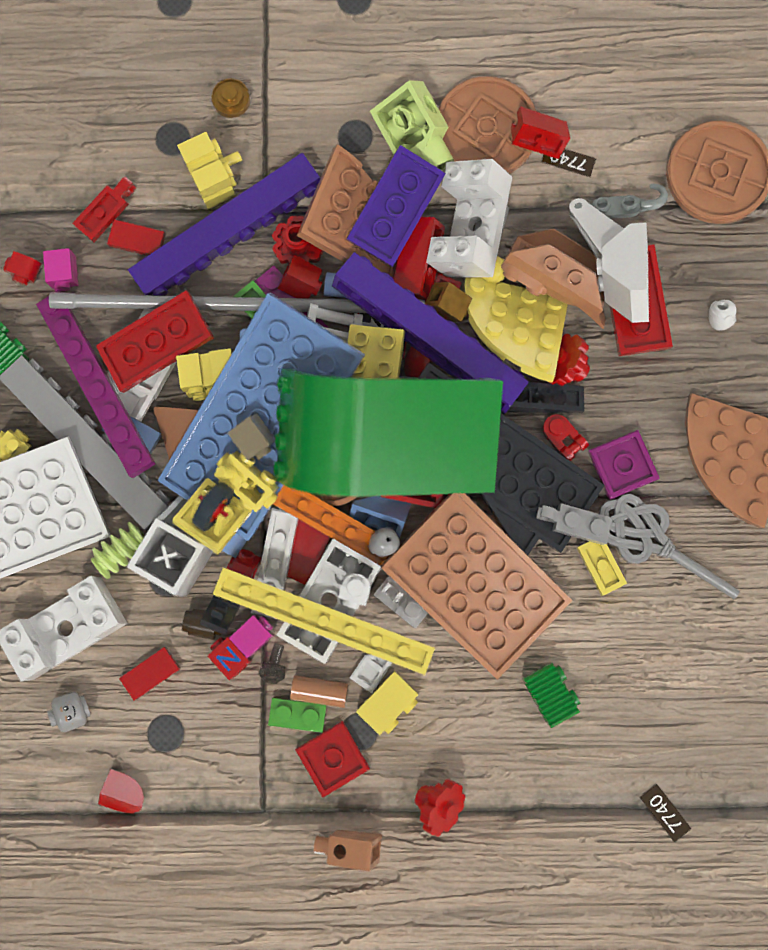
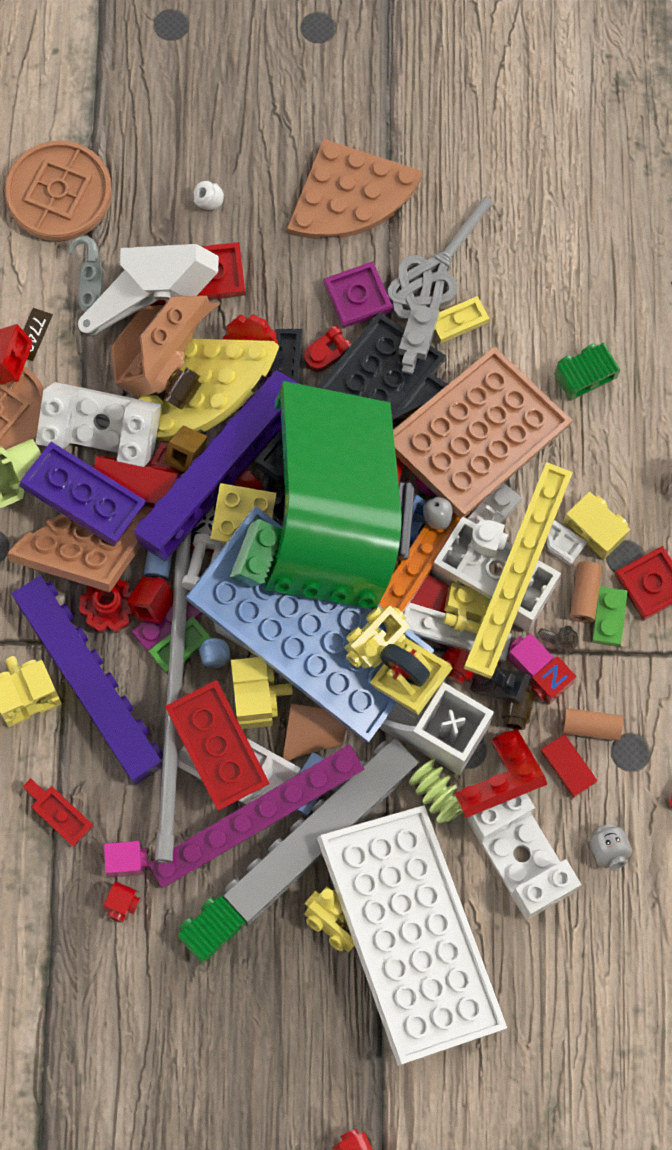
camera: 95 degrees left, 10 degrees down
red tile [107,219,166,256] -> none
dark tan brick [228,413,275,461] -> none
none -> dark brown brick [163,367,202,410]
none -> green brick [230,519,283,588]
none -> axle [396,481,414,561]
none -> light yellow plate [443,582,491,636]
none -> red plate [454,729,548,818]
none -> nougat piece [562,708,623,741]

